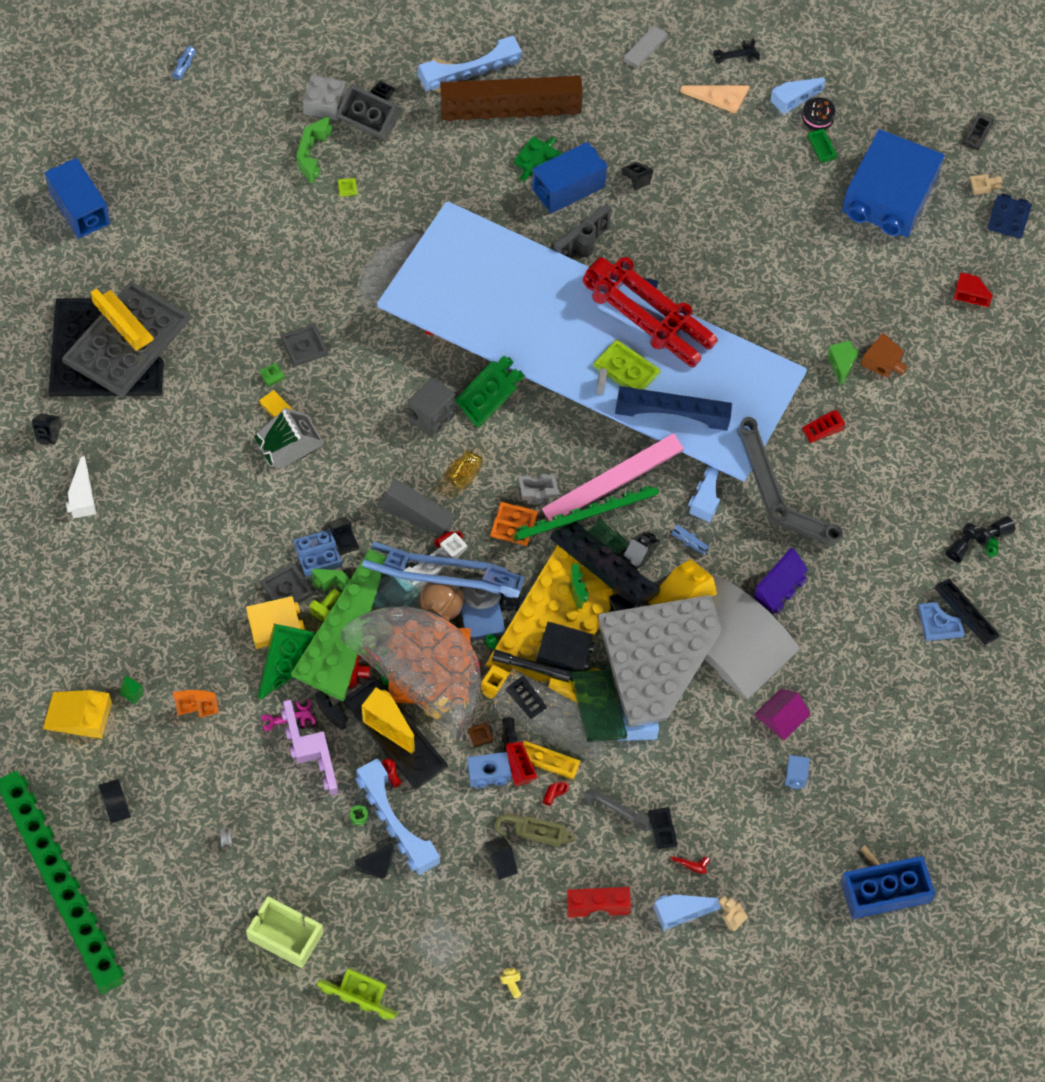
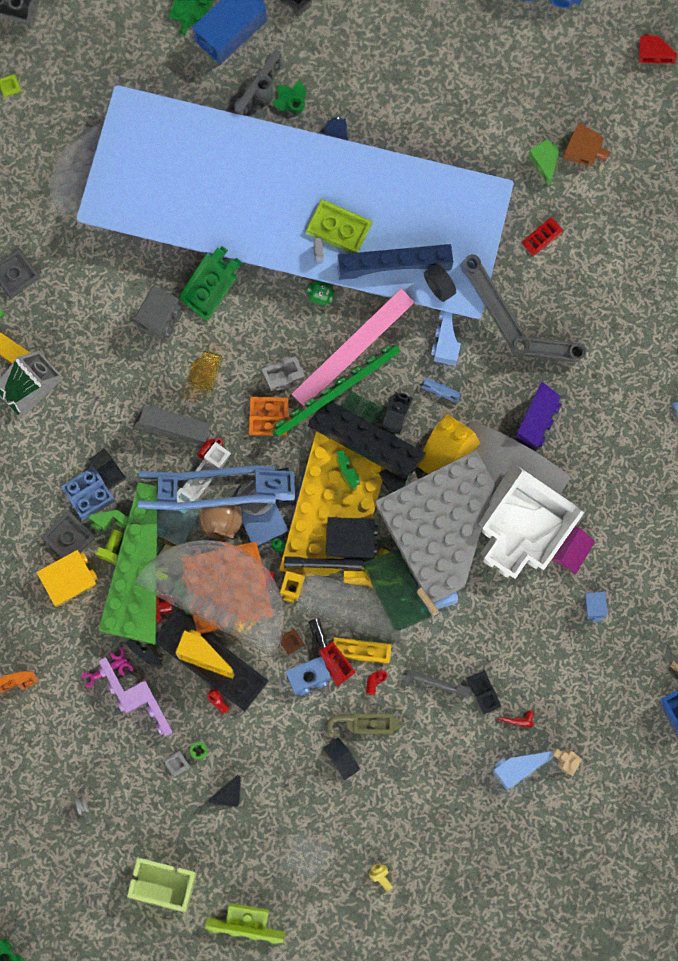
camera: 10 degrees left, 15 degrees up
green tile [257,623,317,700] -> none
light blue arch [355,758,440,875] -> none
black slope [505,675,547,719] -> none
red arch [566,887,631,918] -> none
red beam [583,257,718,367] -> none
none -> light grey tile [163,751,190,778]
none -> green plate [272,81,306,114]
none -> green head [306,280,335,306]
none -> tan piece [417,587,439,615]
none -> black tyre [424,264,457,302]
none -> white panel [478,463,584,578]

